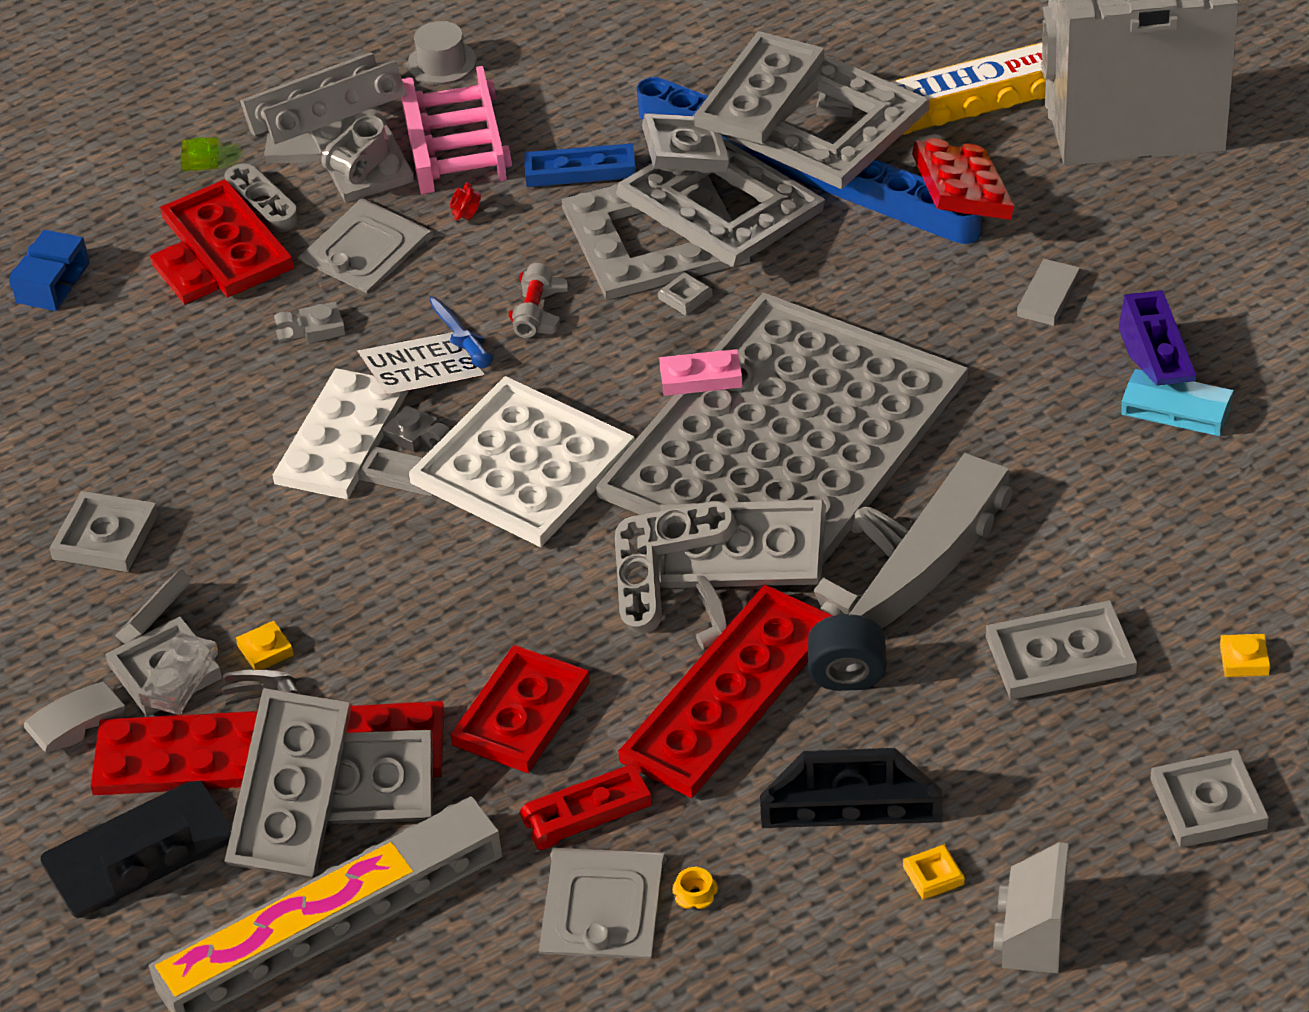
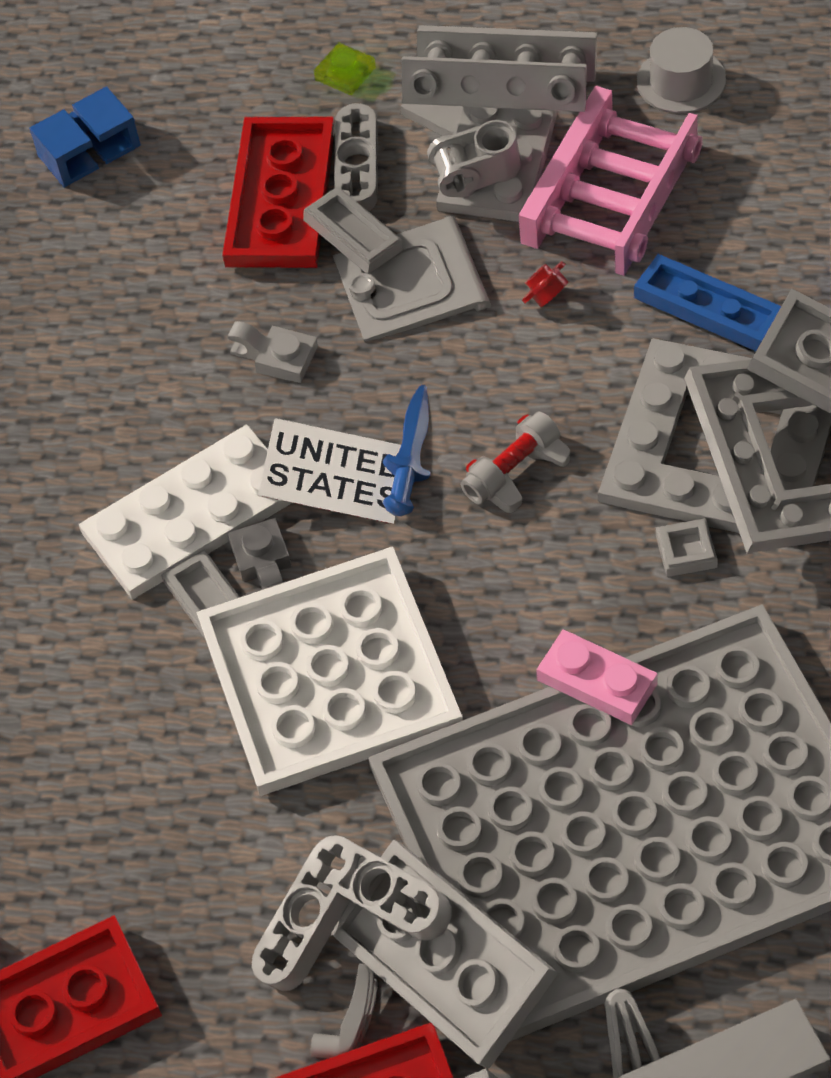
camera: 40 degrees right, 10 degrees up
red plate [150,241,218,305] -> none
none -> light grey tile [303,187,403,274]

